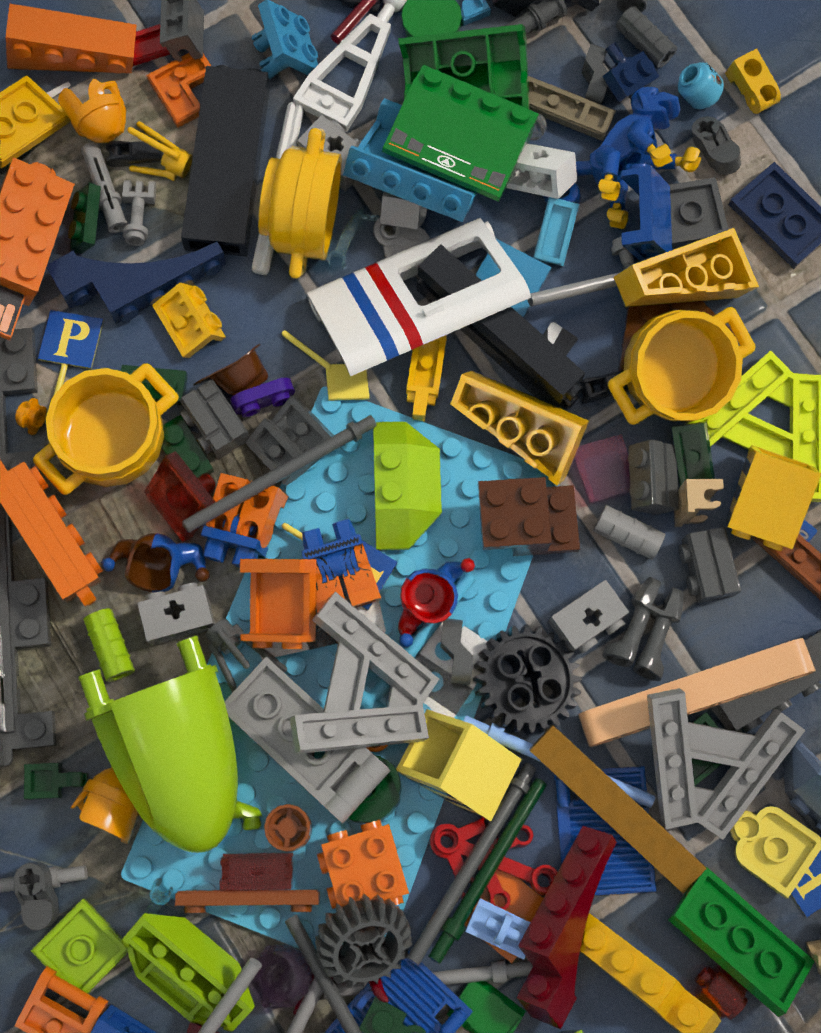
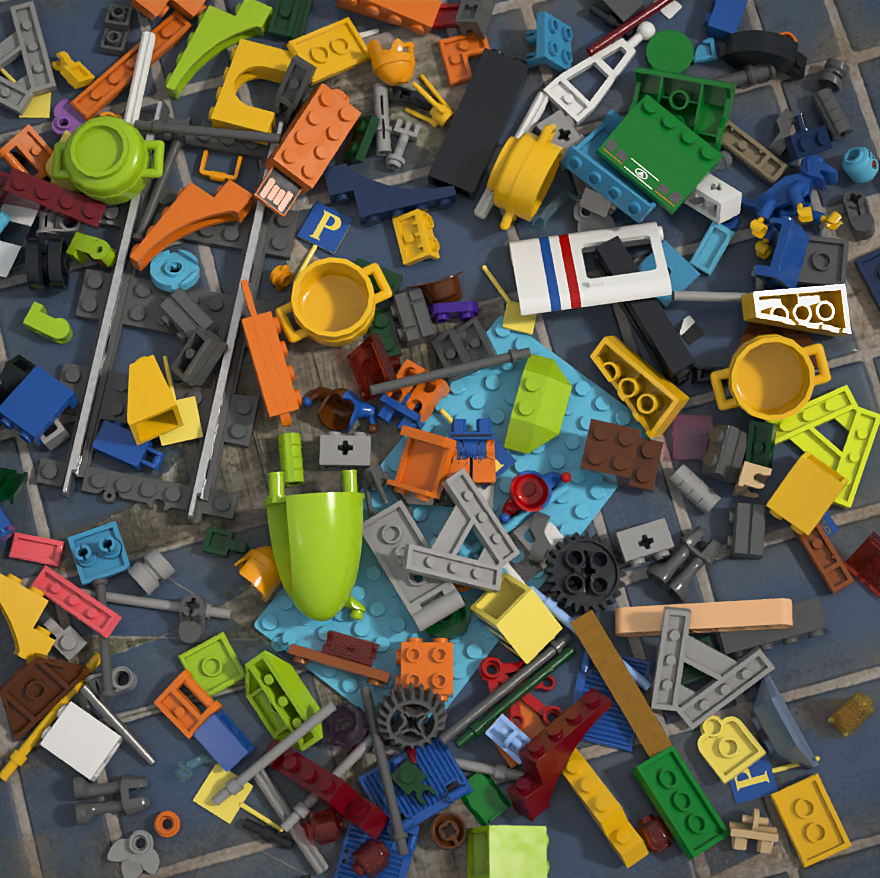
camera: 25 degrees right, 0 degrees up
dark orange wheel [264,804,312,852] -> none
yellow hinge [406,335,447,422] -> none

